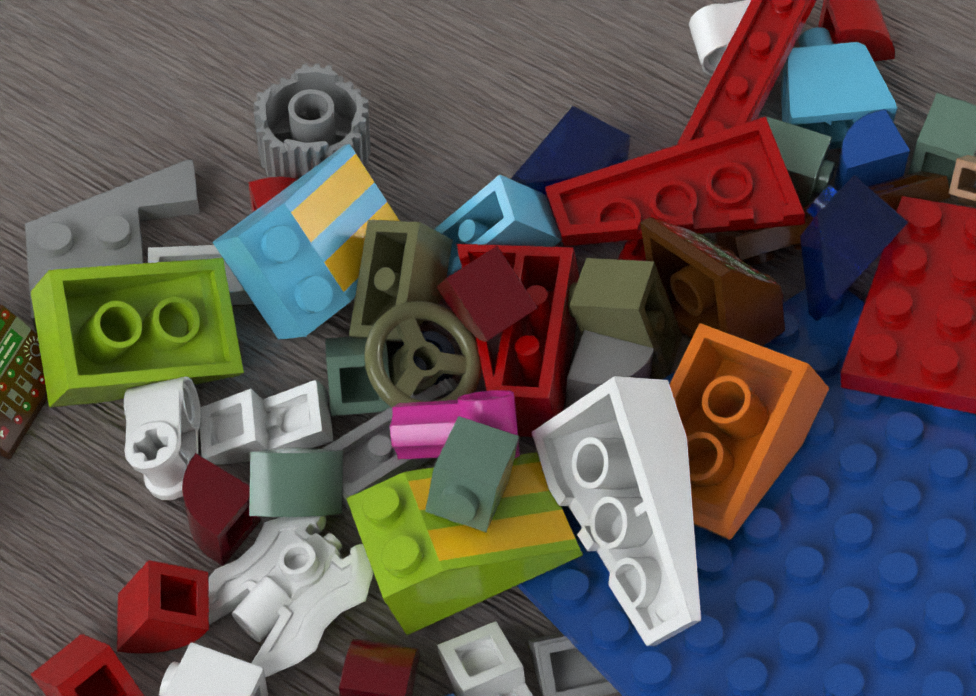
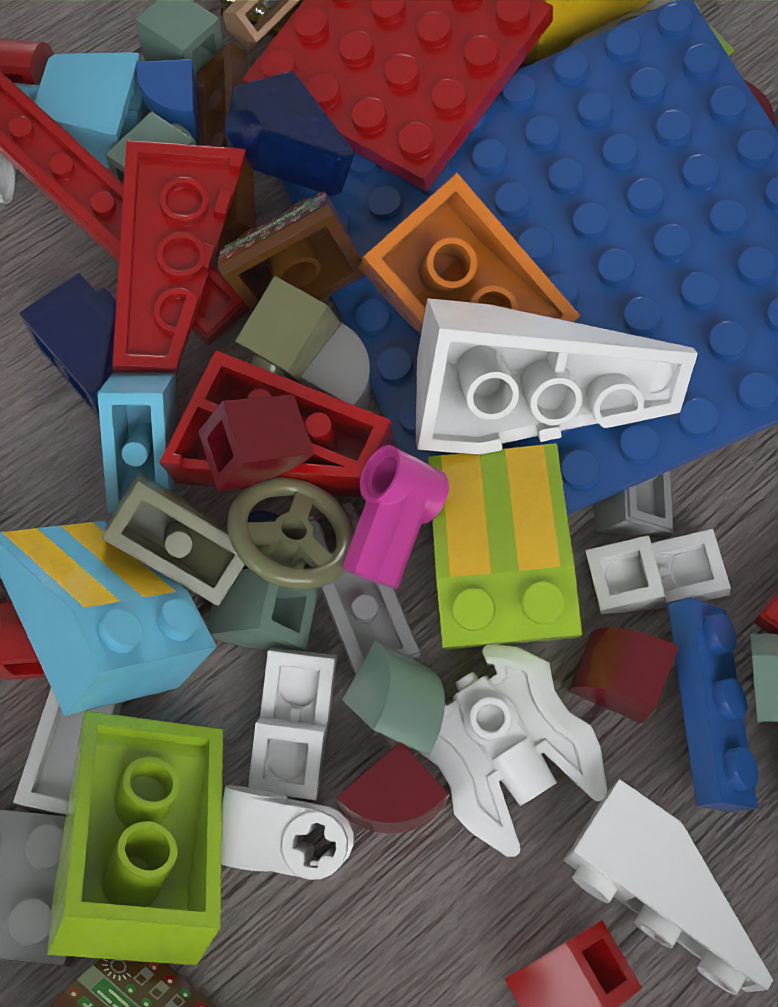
camera: 75 degrees left, 10 degrees up
red brick [117,560,209,654] -> none
sand green brick [425,416,519,532] -> none

